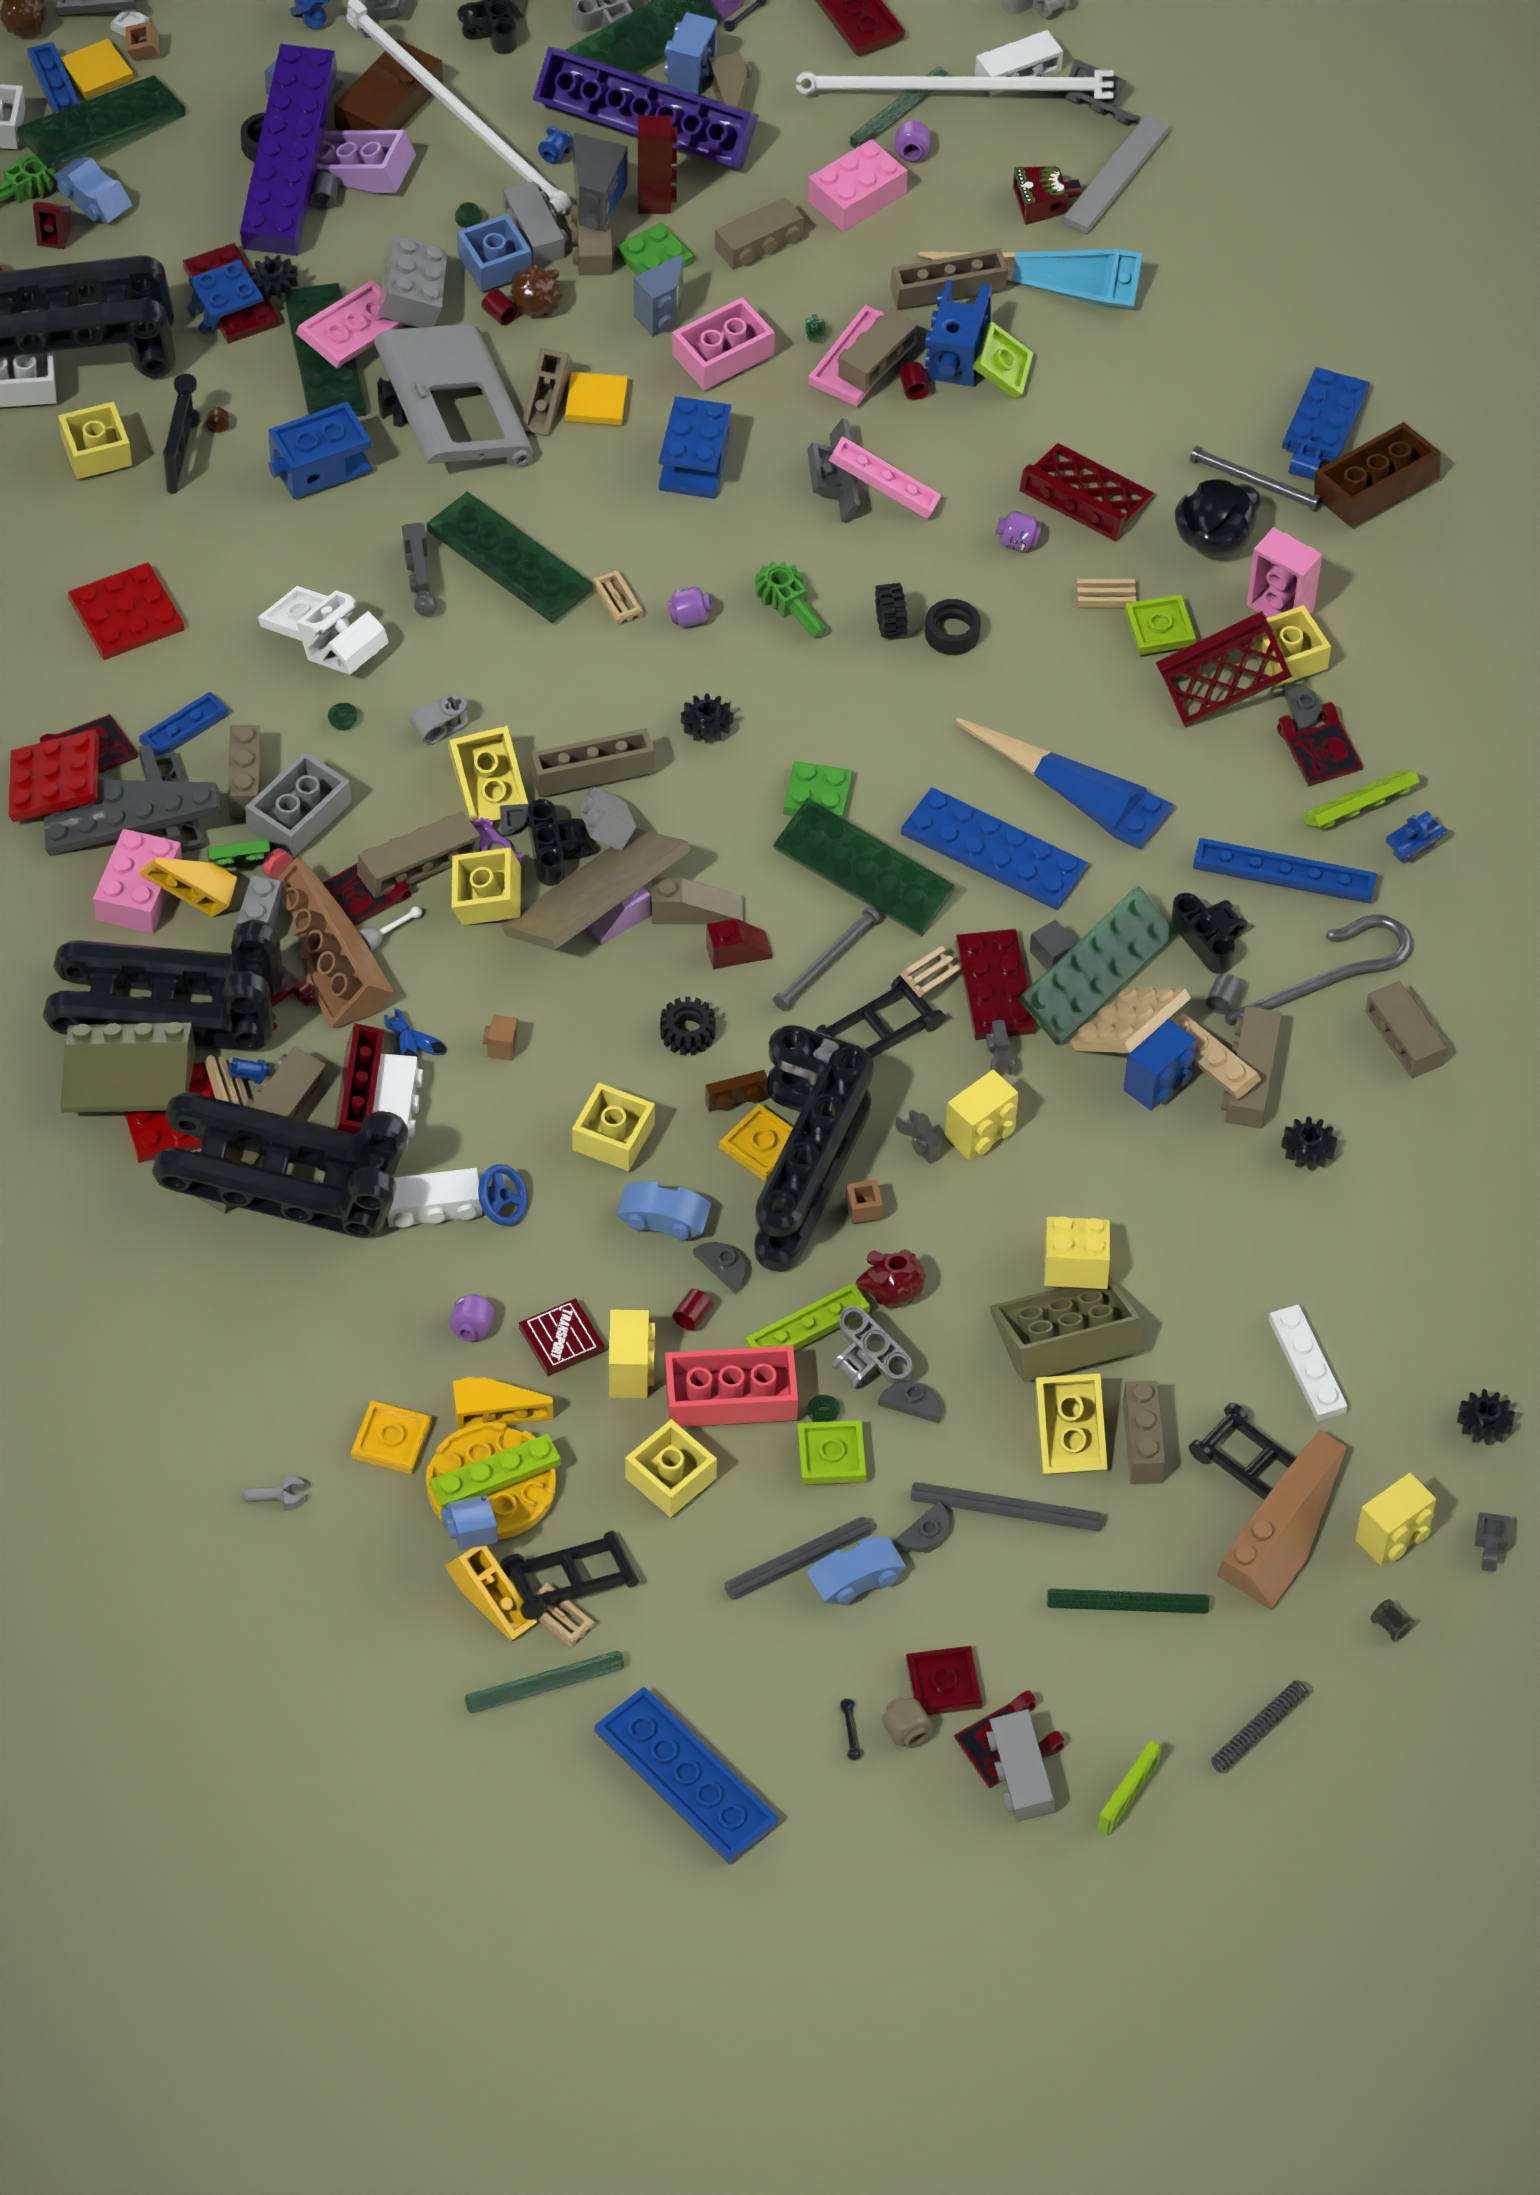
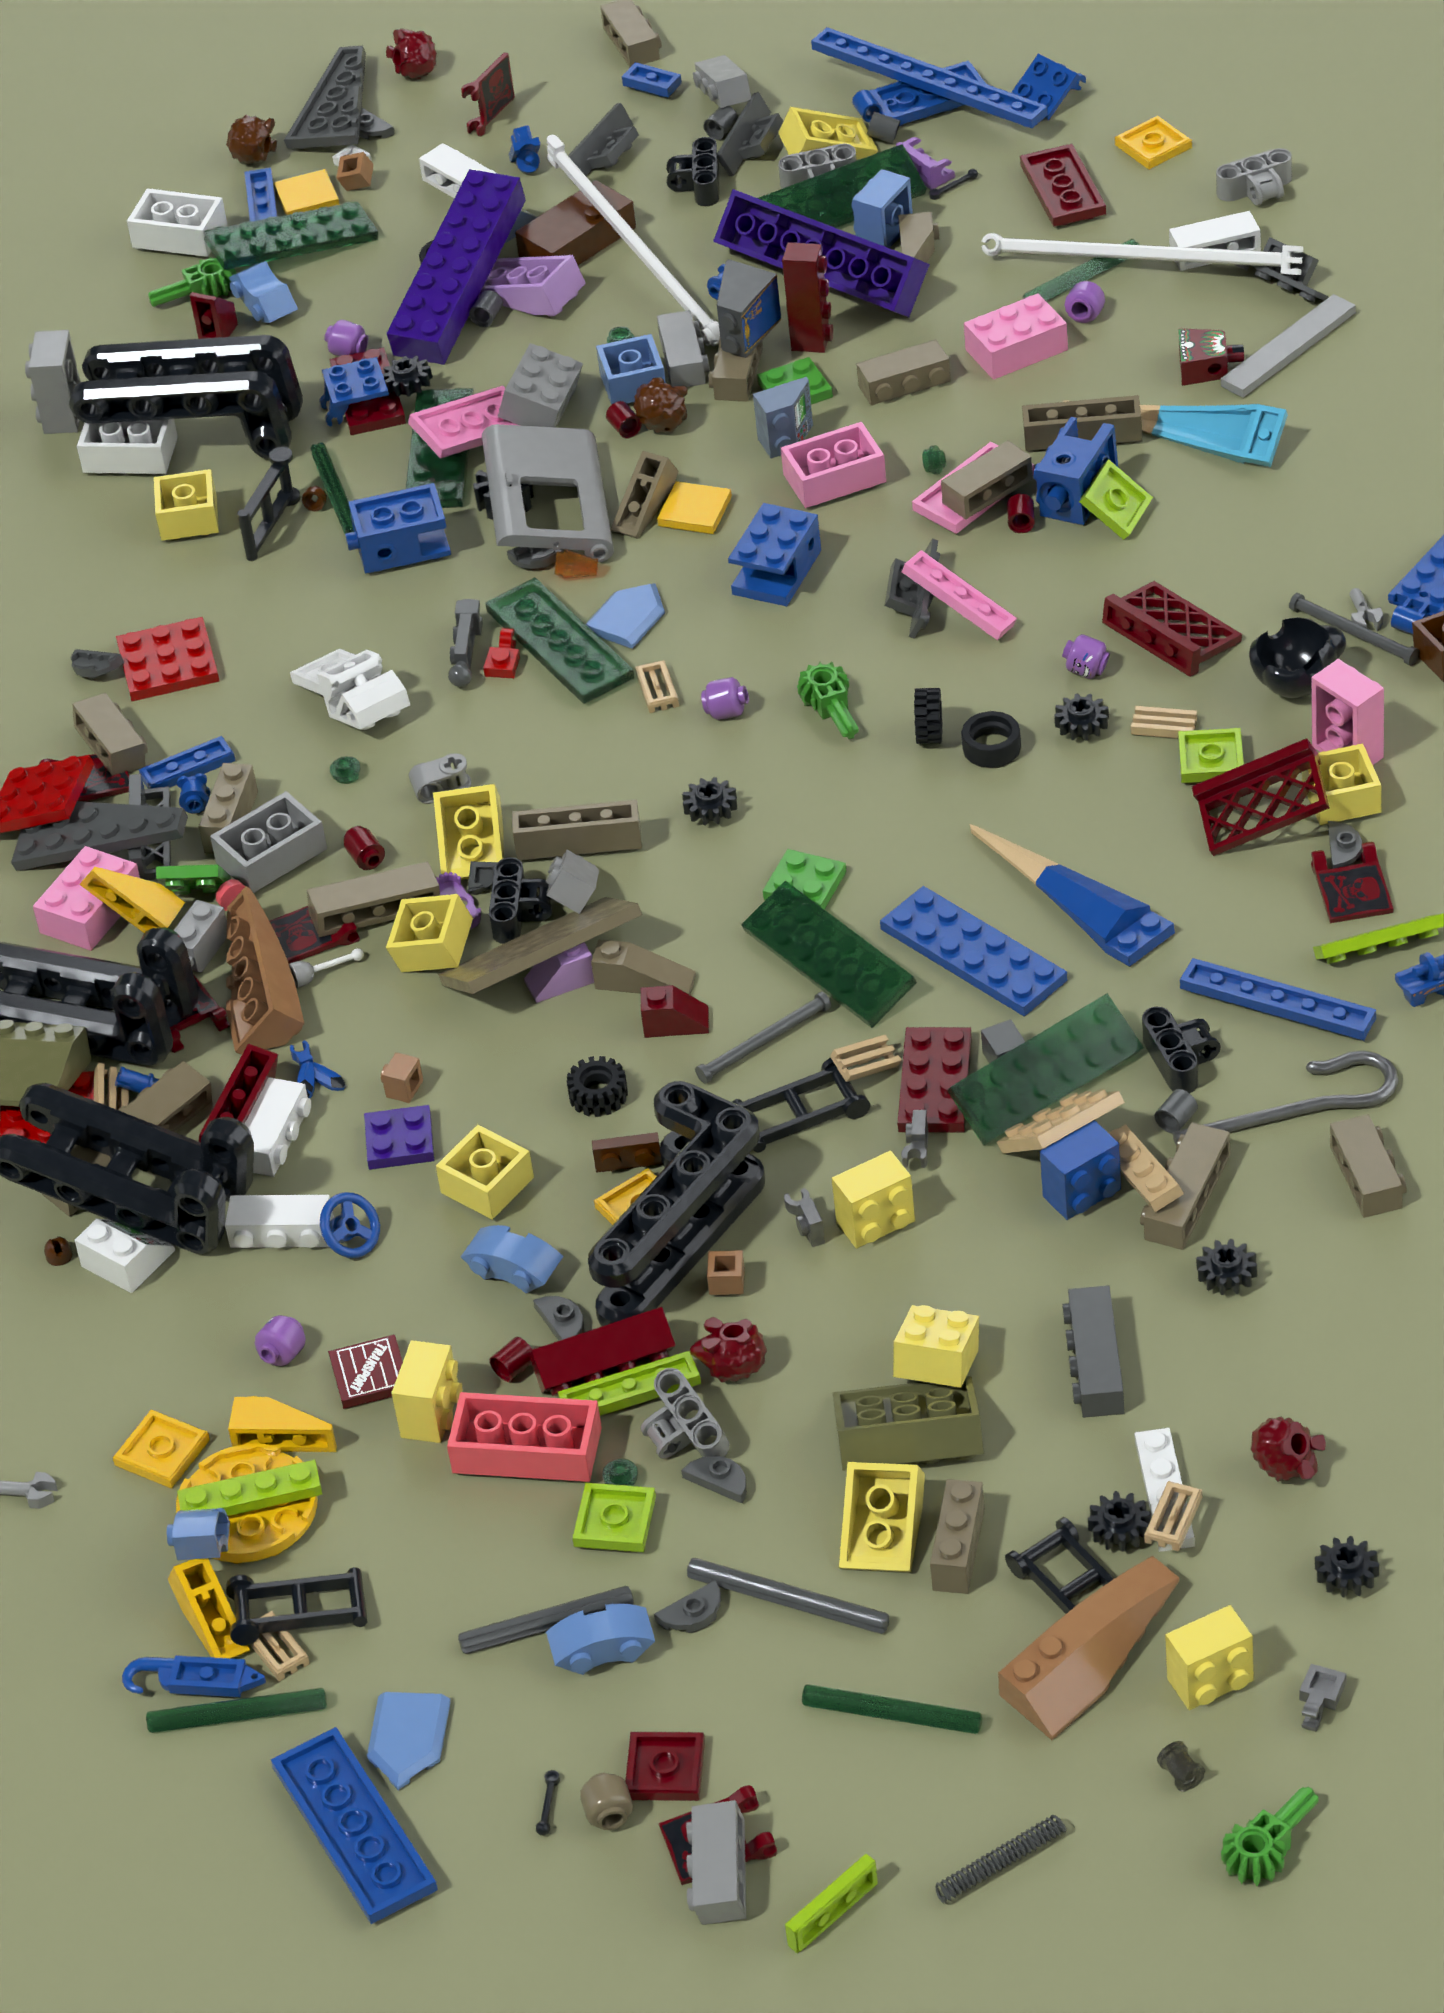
camera: 20 degrees right, 10 degrees down
light yellow brick [625,1419,717,1518] -> none
none -> reddish brown hinge [44,1236,73,1266]
none -> dark grey plate [71,649,124,679]
none -> dark tan brick [72,693,148,776]
none -> white slope [75,1219,175,1293]
none -> blue plate [122,1655,266,1697]
none -> blue brick [177,773,210,813]
none -> clear green axle [310,442,354,534]
none -> medium lavender head [324,319,368,356]
none -> dark red brick [344,826,385,870]
none -> dark purple plate [364,1105,435,1170]
none -> medium blue tile [367,1692,451,1790]
none -> white brick [419,143,497,198]
none -> red plate [483,628,520,679]
none -> dark grey plate [507,542,564,569]
none -> dark red brick [529,1307,676,1396]
none -> clear orange cone [555,549,598,578]
none -> medium blue tile [582,583,665,649]
none -> black gear [1054,693,1109,741]
none -> dark grey brick [1062,1285,1125,1418]
none -> black gear [1087,1491,1151,1552]
none -> tan tile [1144,1481,1202,1551]
none -> bright green gear [1221,1787,1319,1886]
none -> dark red animal [1251,1416,1326,1482]
none -> light grey bar [1350,588,1383,631]

